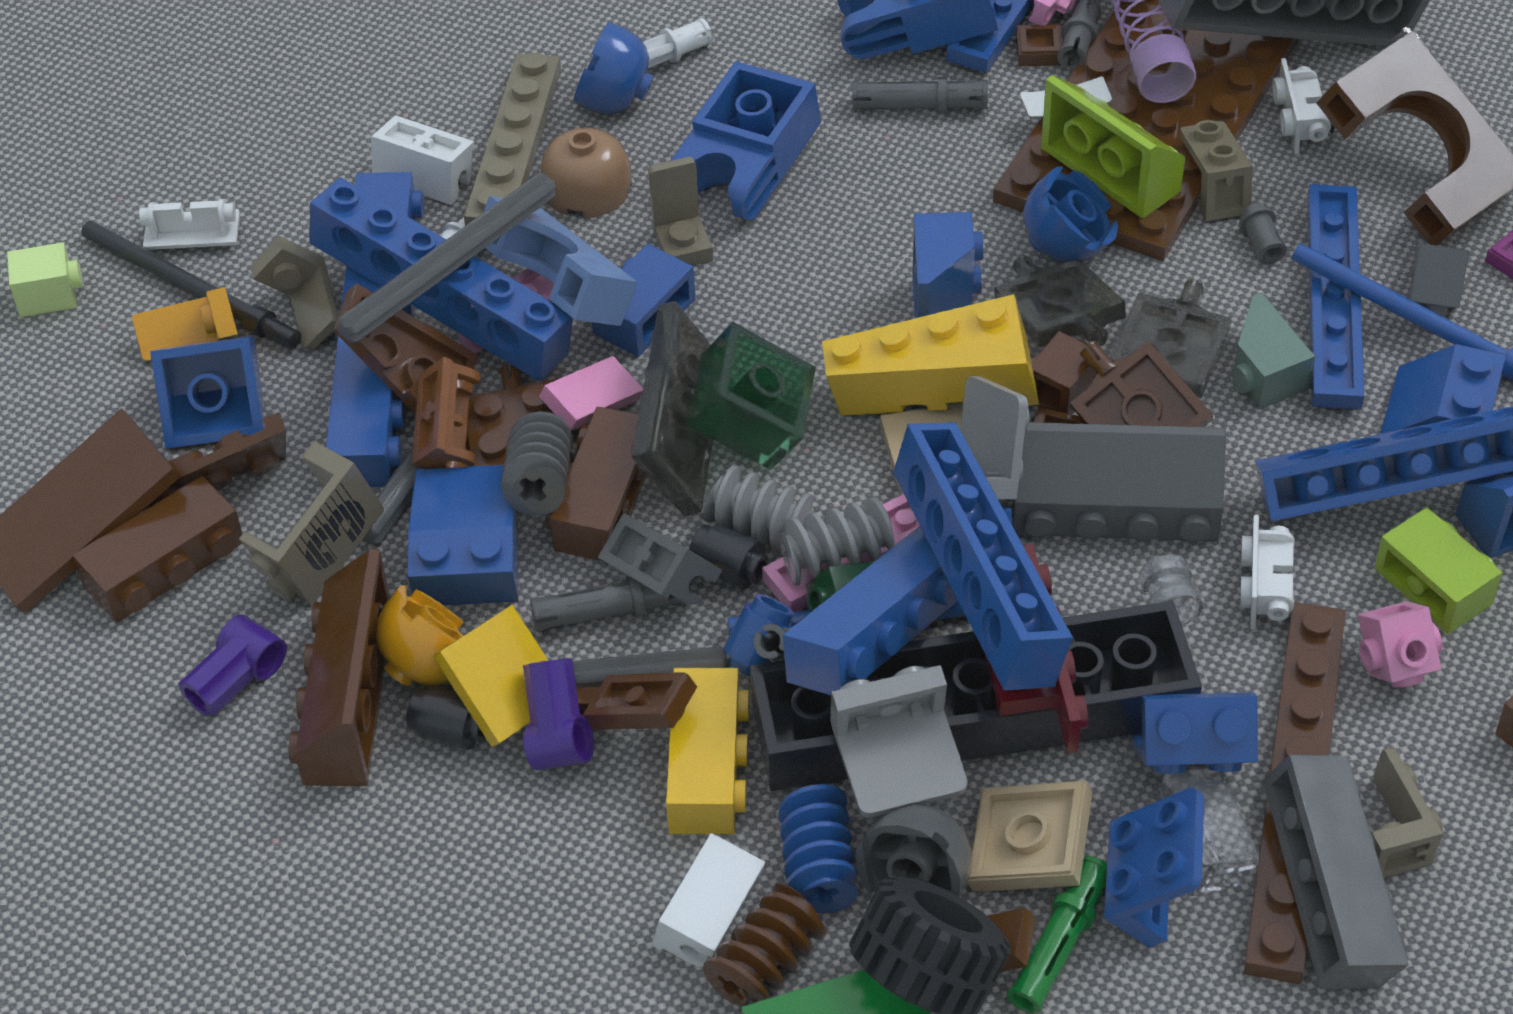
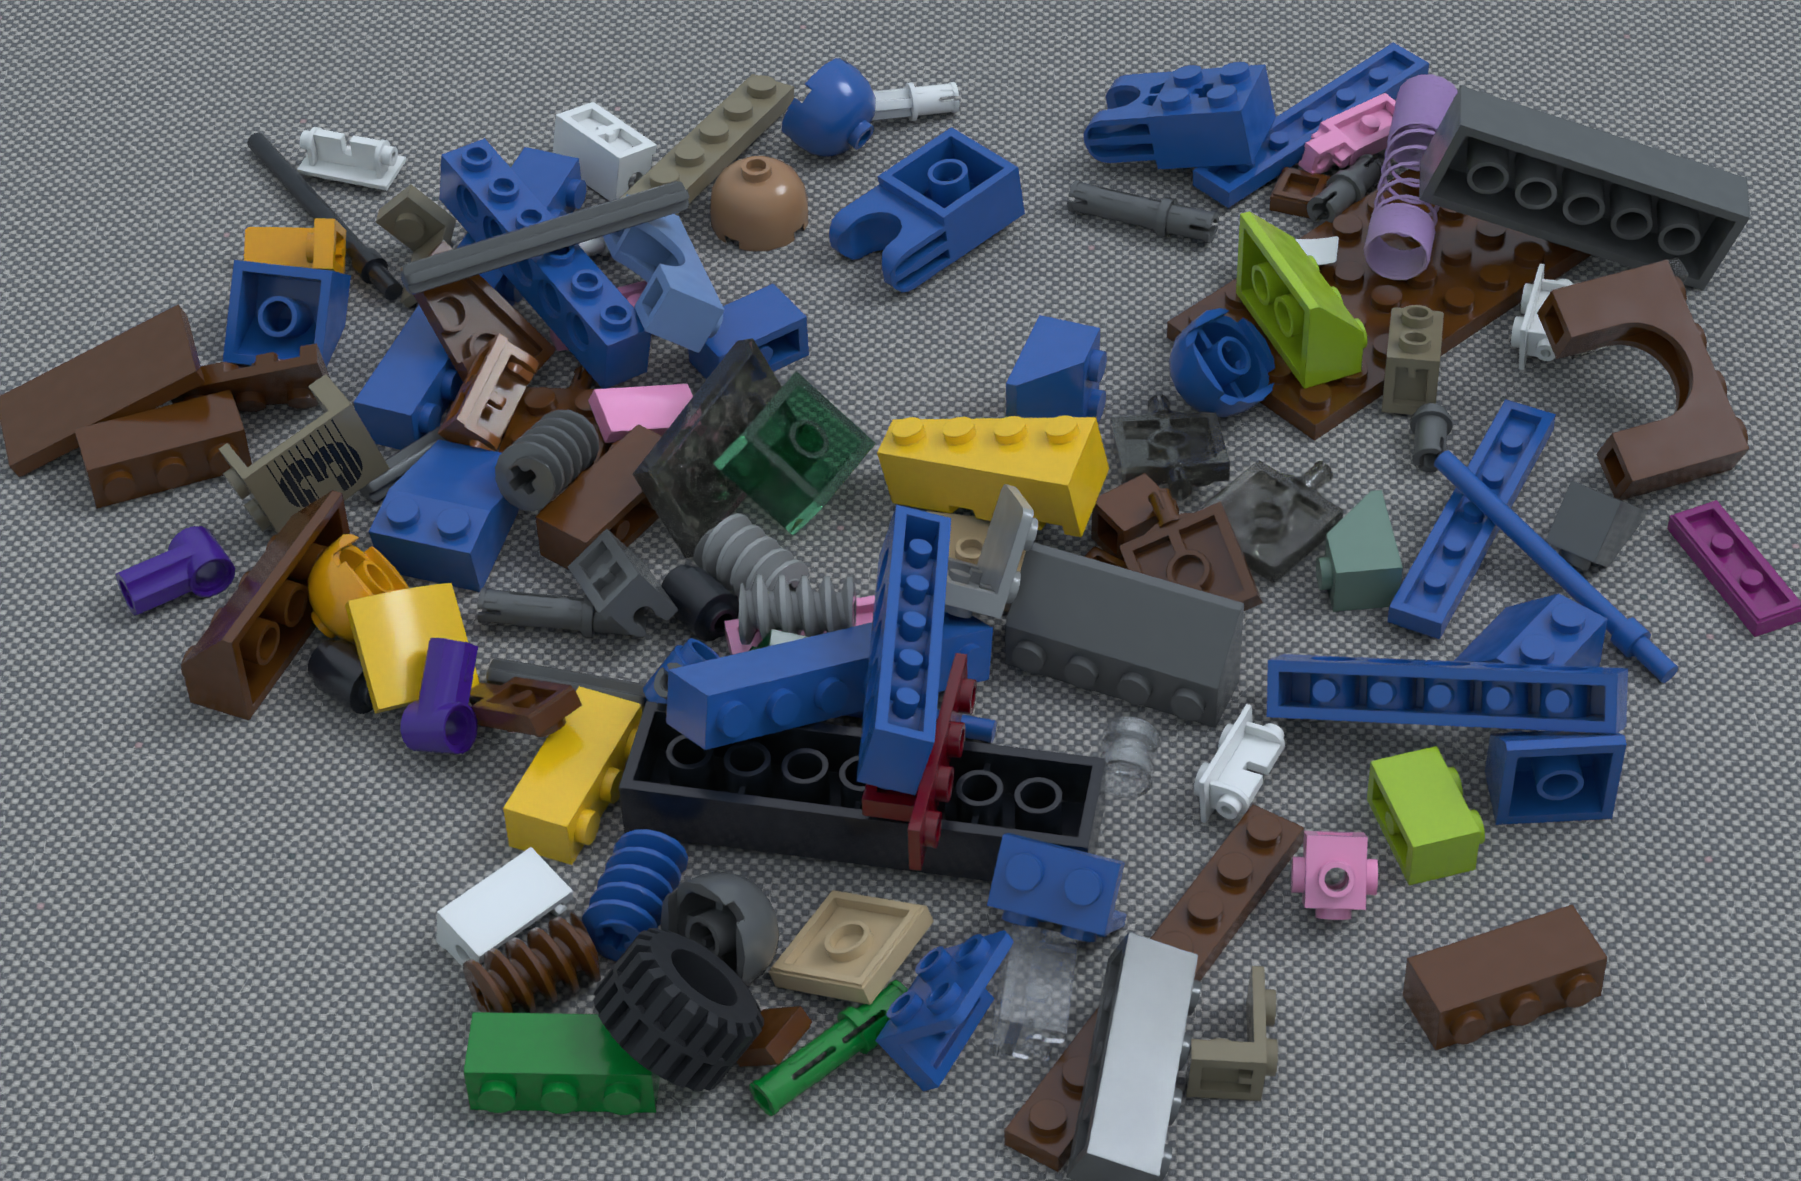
camera: 20 degrees right, 5 degrees down
yellowish green brick [7,242,83,318] -> none
dark tan bracket [648,157,713,266] -> none
light grey bracket [830,665,968,818] -> none

